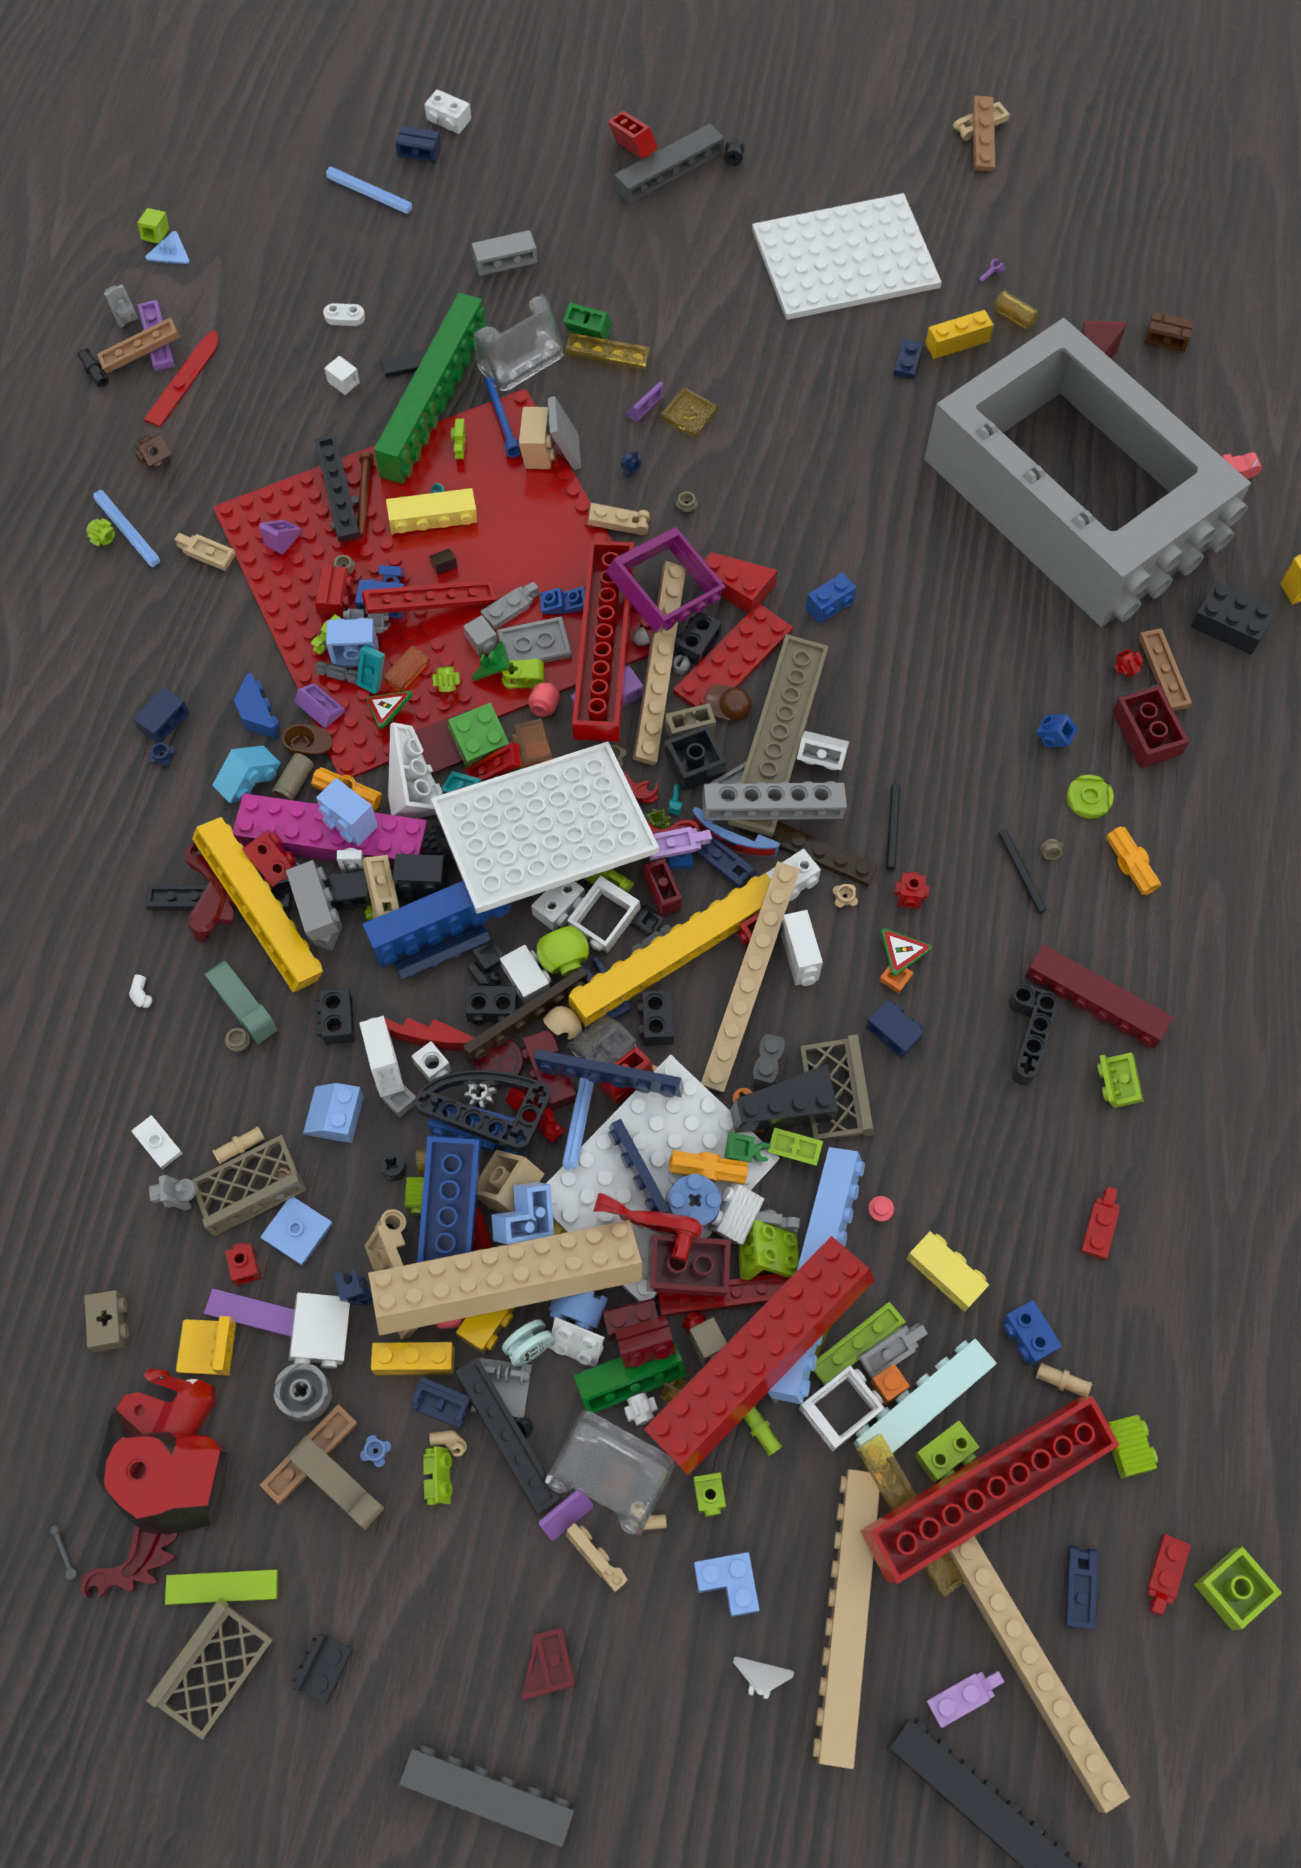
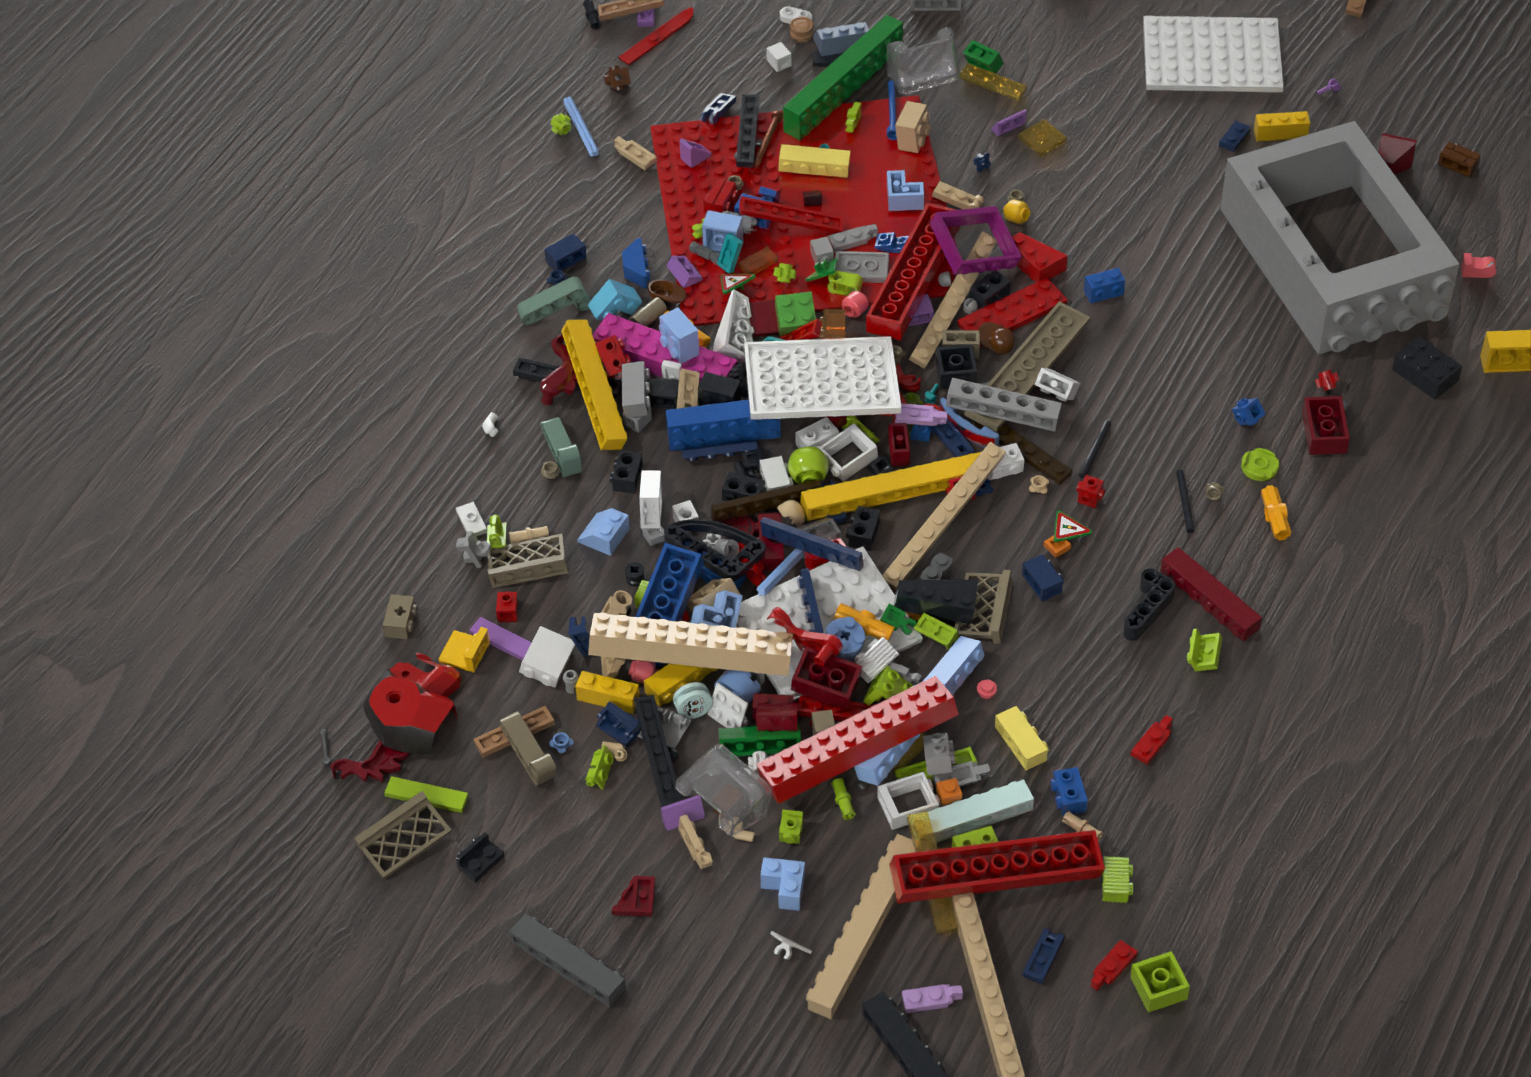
camera: 20 degrees right, 15 degrees down
light blue plate [260,1197,333,1266] -> none
light grey brick [274,1363,333,1423] -> none
red slope [384,1017,475,1051] -> none
light grey tile [548,396,581,470] -> none
white brick [780,910,823,986] -> none
clear yellow pin [994,290,1039,330] -> none
medium nougat plate [1139,628,1192,711] -> none
none -> lime hinge [487,515,506,549]
none -> sand green beam [517,277,591,325]
none -> light grey pin [563,670,579,694]
none -> dark blue hinge [700,93,737,124]
none -> light grey wheel [714,538,739,559]
none -> medium nougat wheel [790,17,813,42]
none -> sand blue slope [813,22,869,56]
none -> light blue brick [887,170,924,211]
none -> light grey brick [923,733,955,775]
none -> yellow head [1003,200,1030,224]

